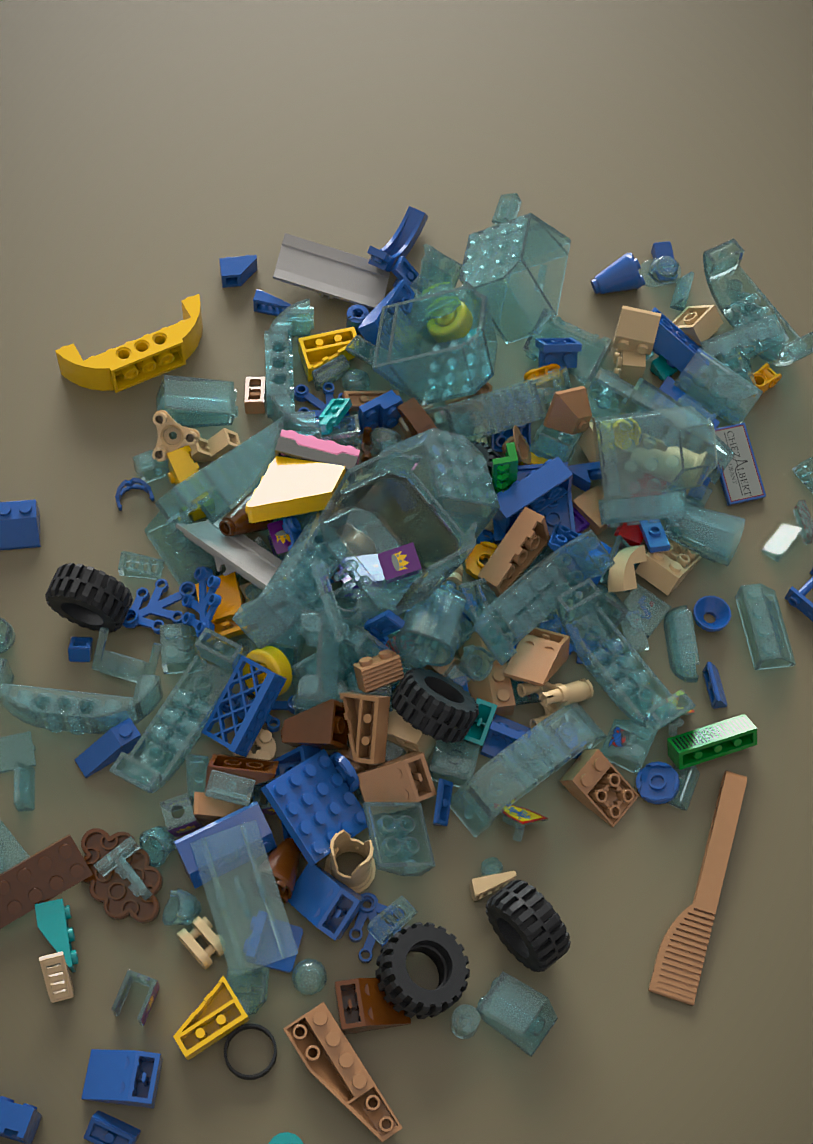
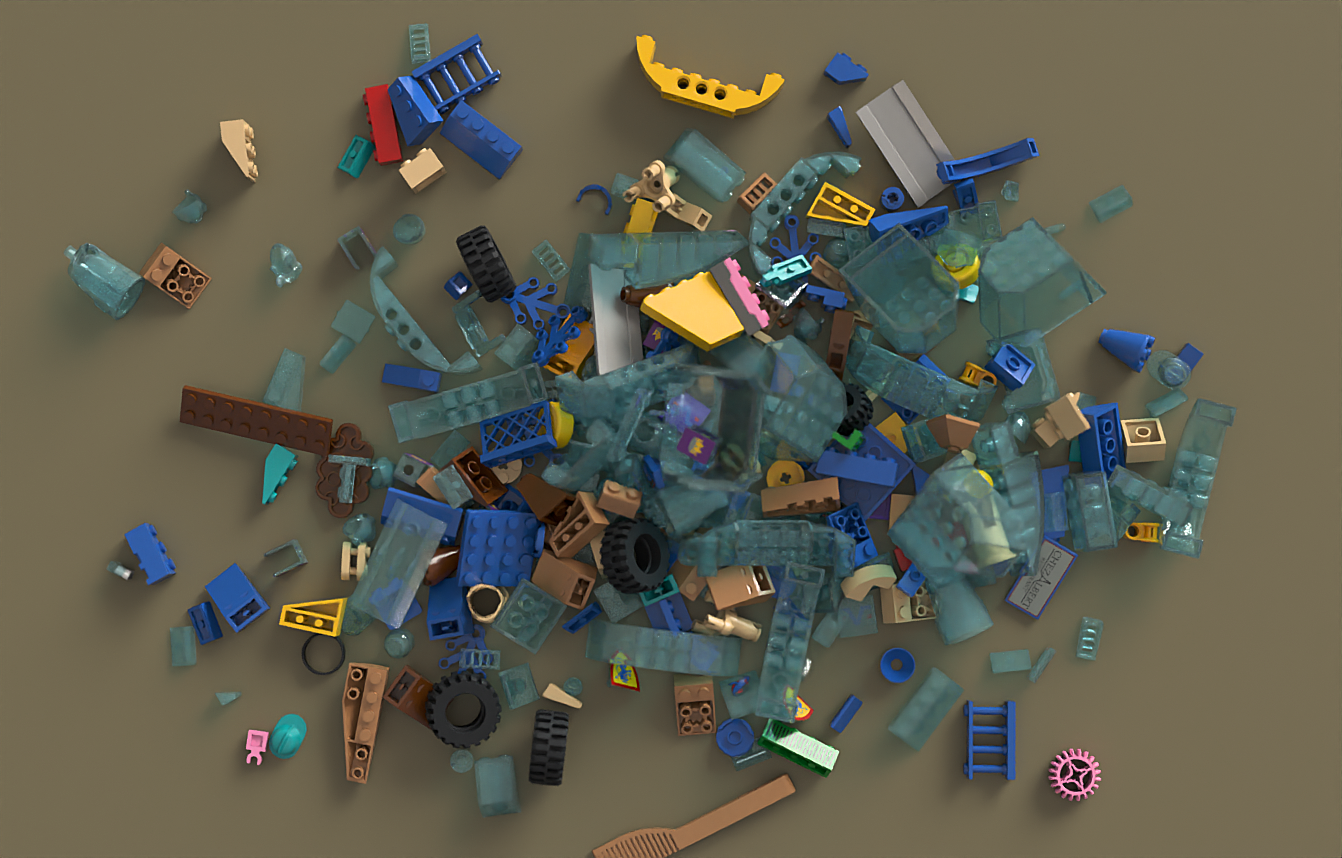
camera: 50 degrees right, 25 degrees up
tan slope [39,951,74,1003] -> none
medium nougat piece [502,425,531,465] -> none
clear light blue brick [663,605,699,682] -> none
none -> clear light blue slope [498,663,540,710]

